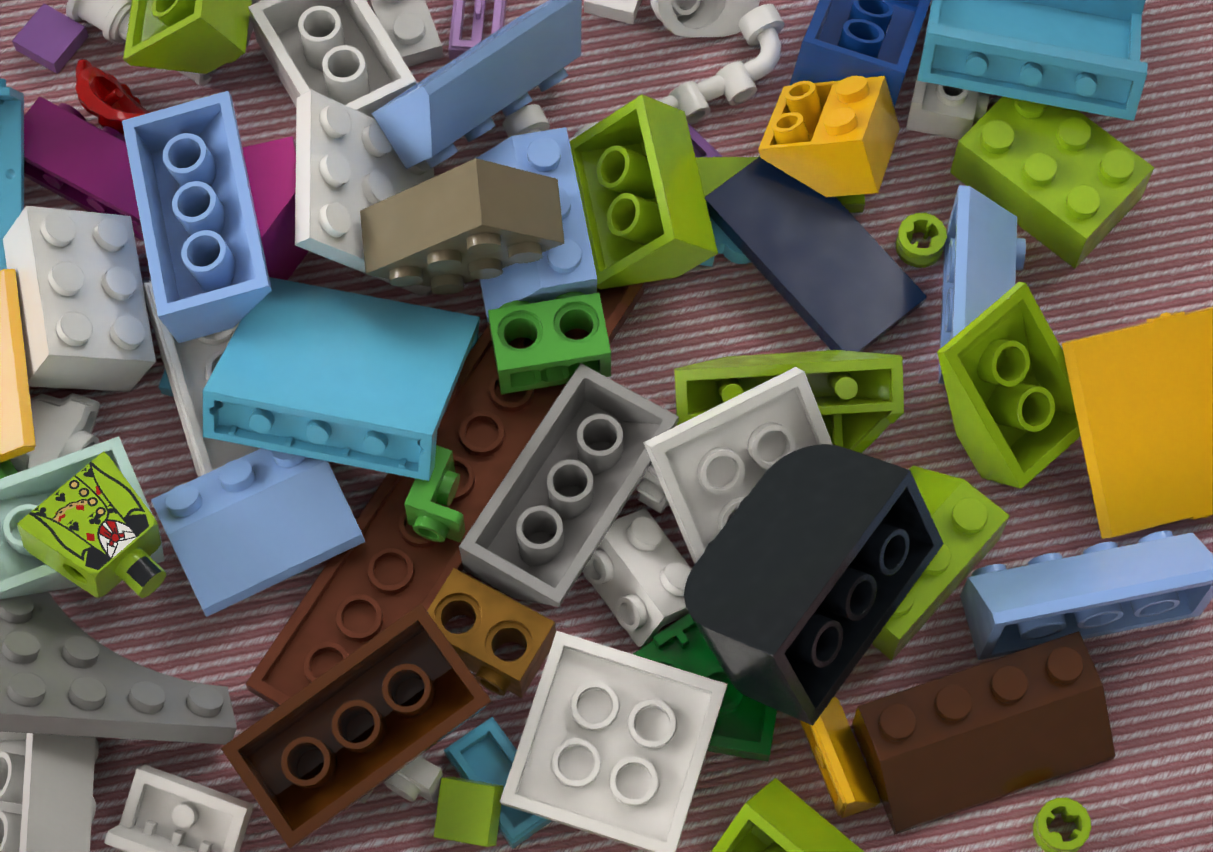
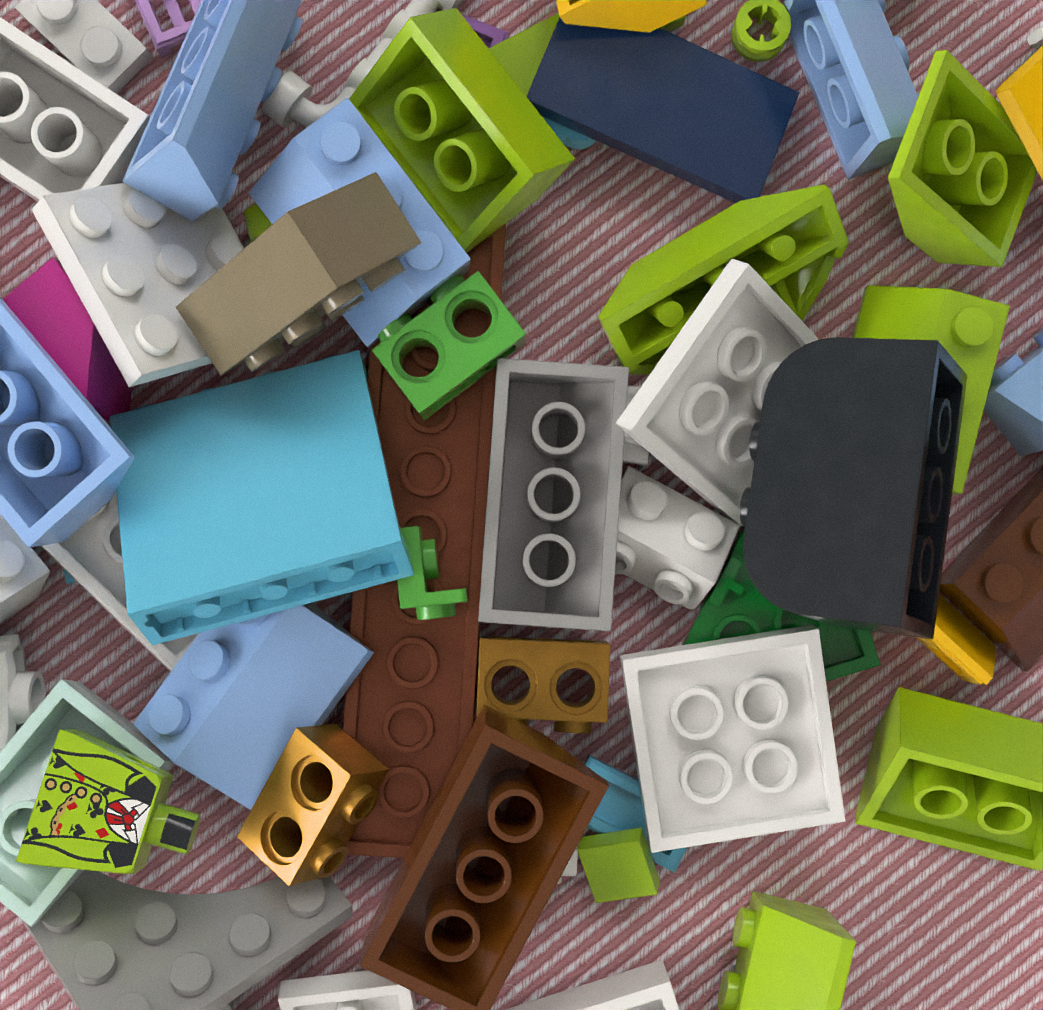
camera: 30 degrees left, 20 degrees up
none -> pearl gold brick [237,724,389,886]

